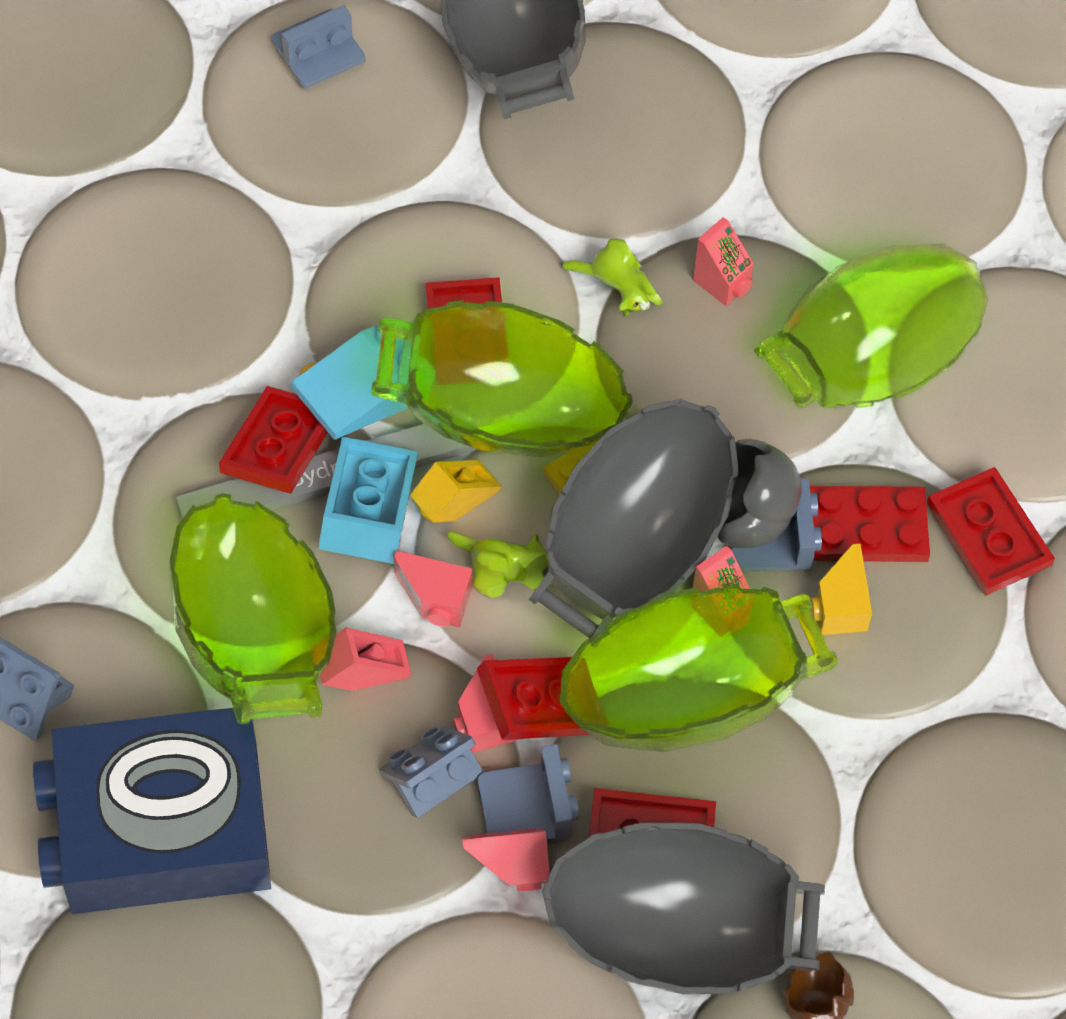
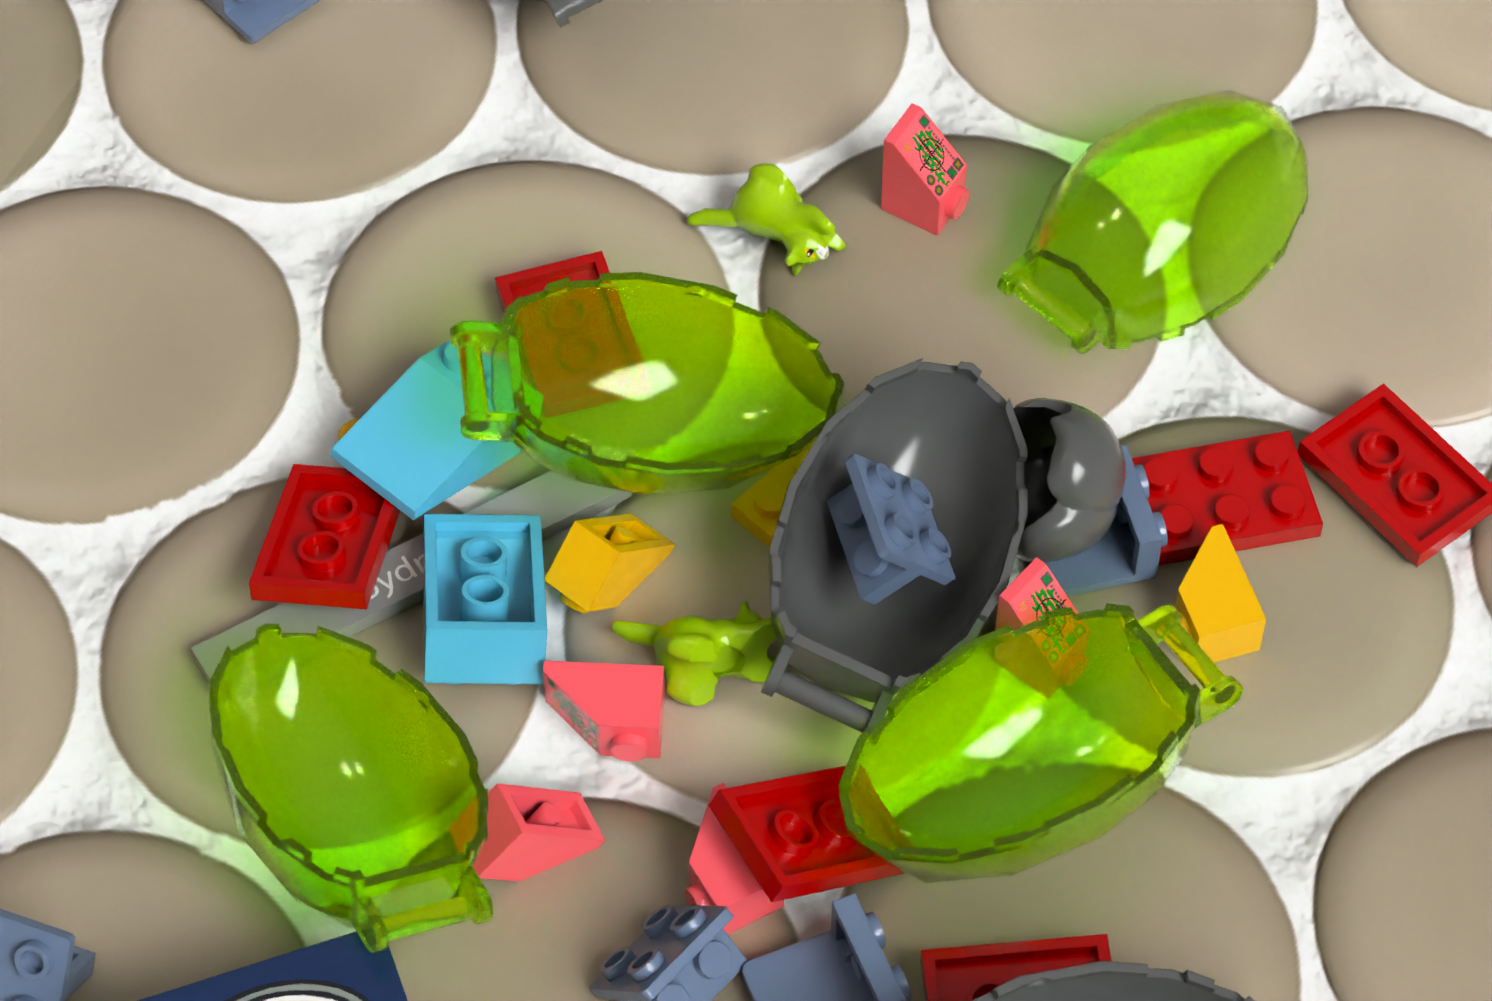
camera: 10 degrees left, 5 degrees down
none -> sand blue bracket [827,453,955,605]

